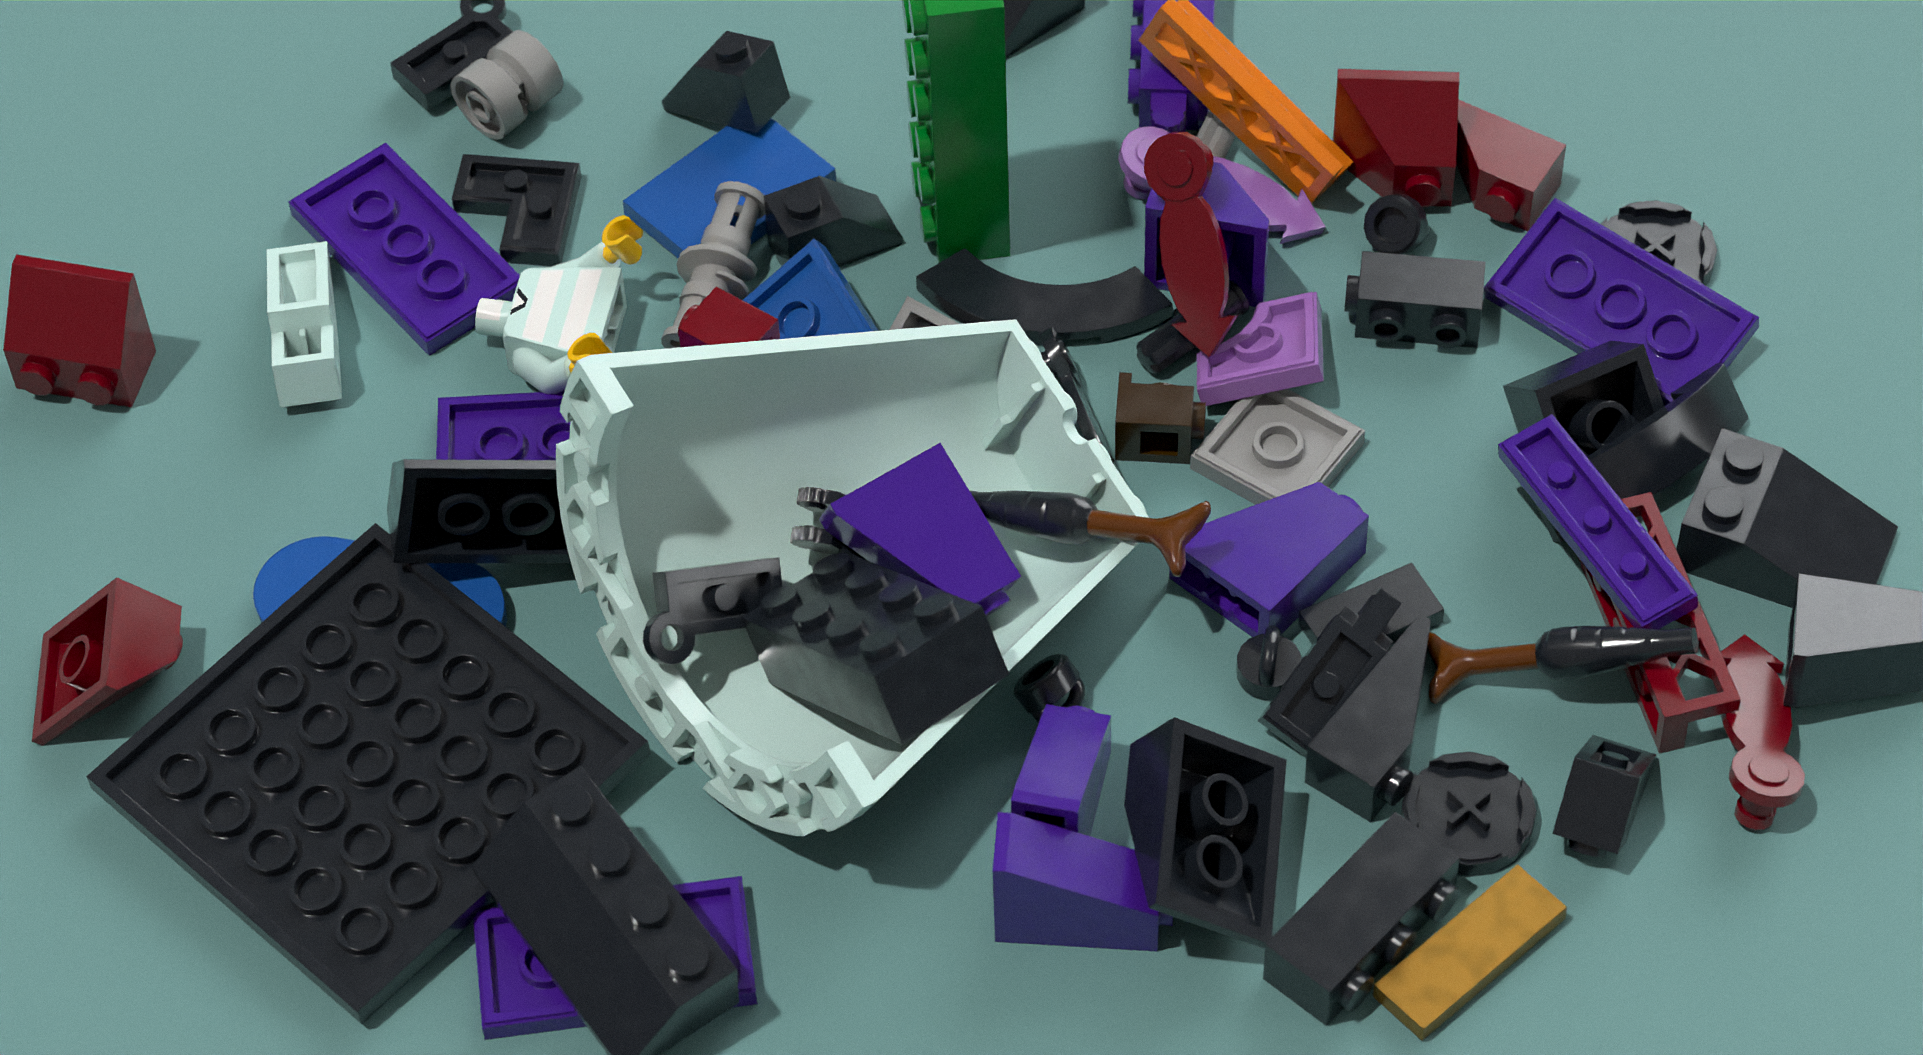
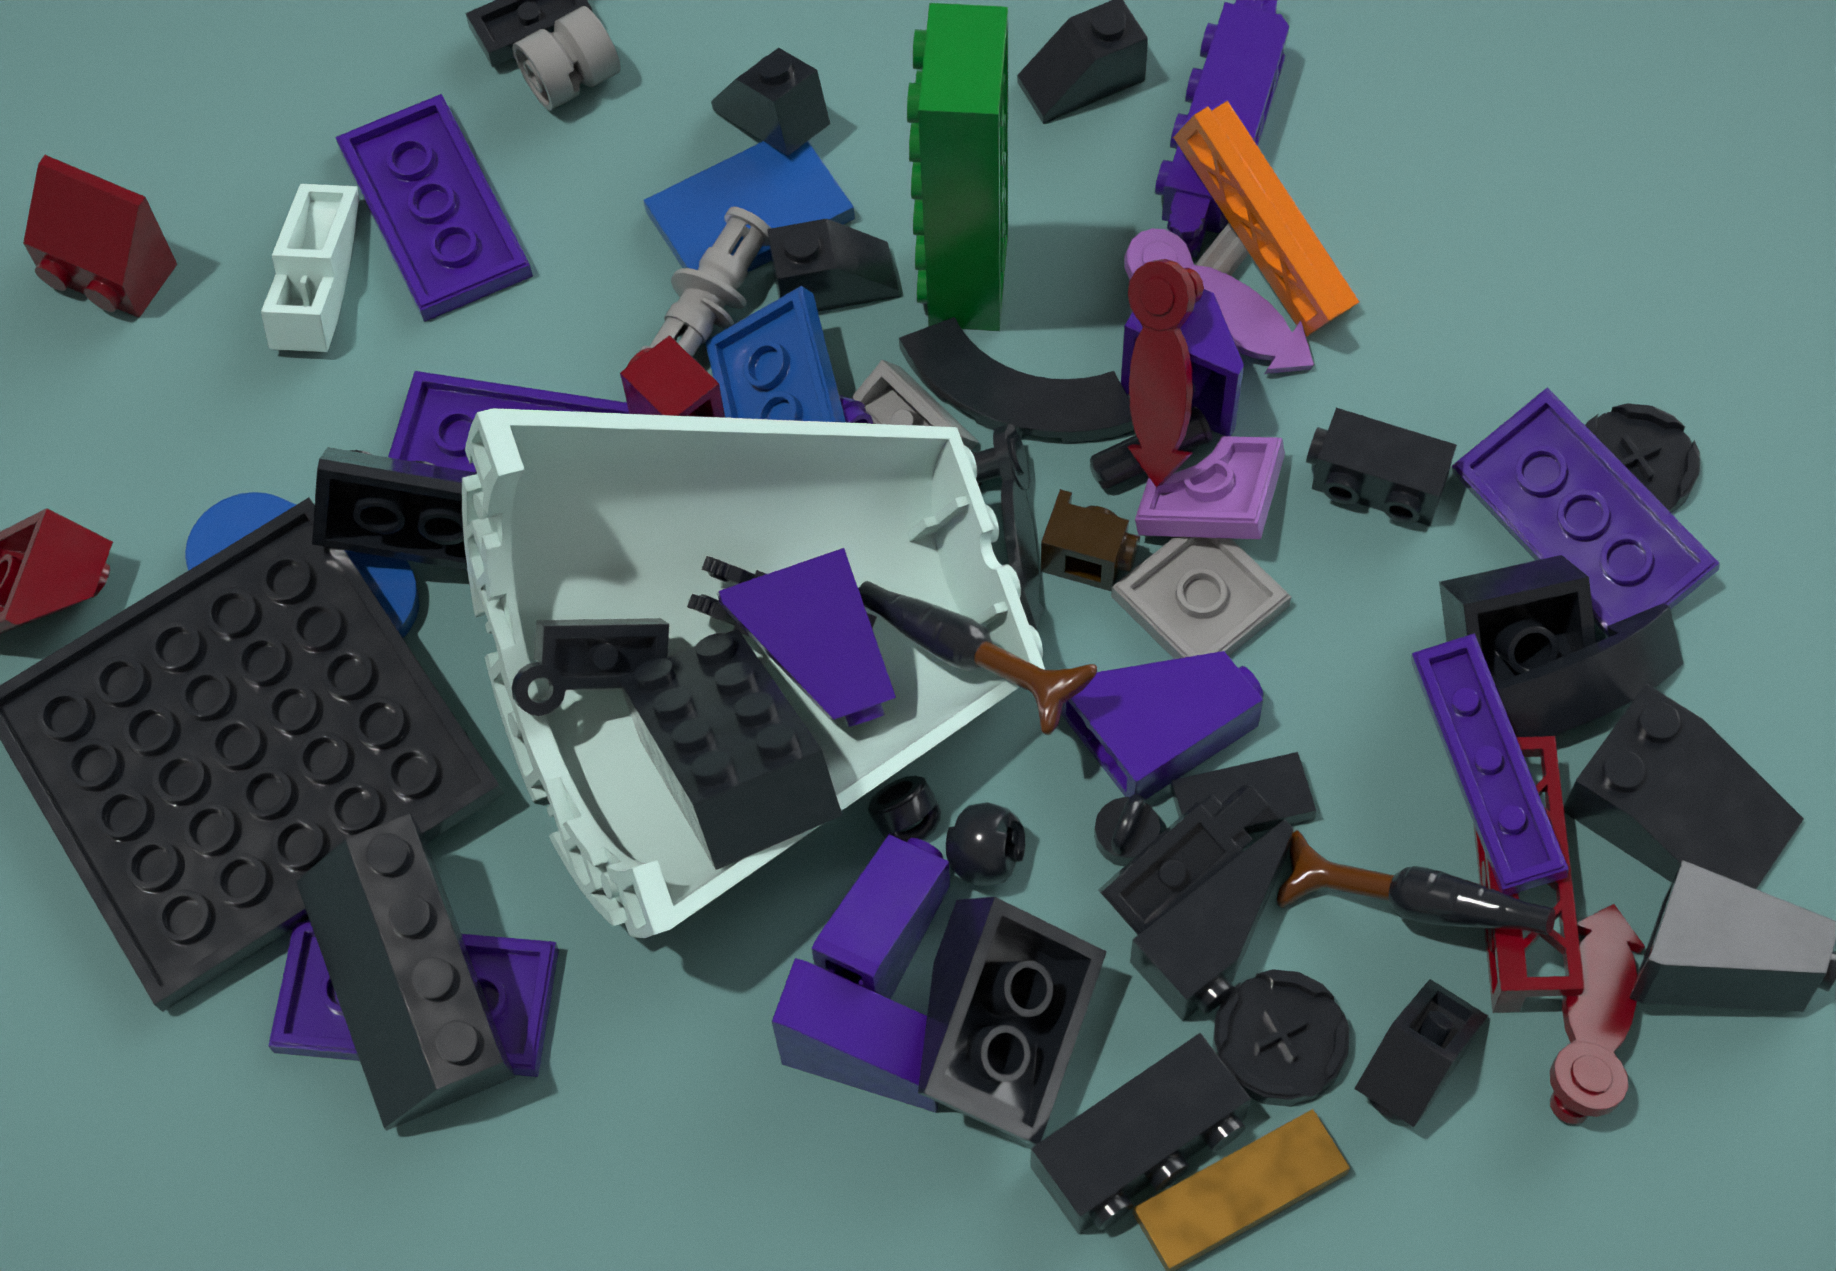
camera: 15 degrees right, 10 degrees up
black tile [452,154,582,267] -> none
torso [475,215,643,394] -> none
dark red slope [1333,69,1459,207] -> none
black tile [1363,194,1430,254] -> none
slope [1456,100,1566,231] -> none
none -> black piece [946,802,1025,886]

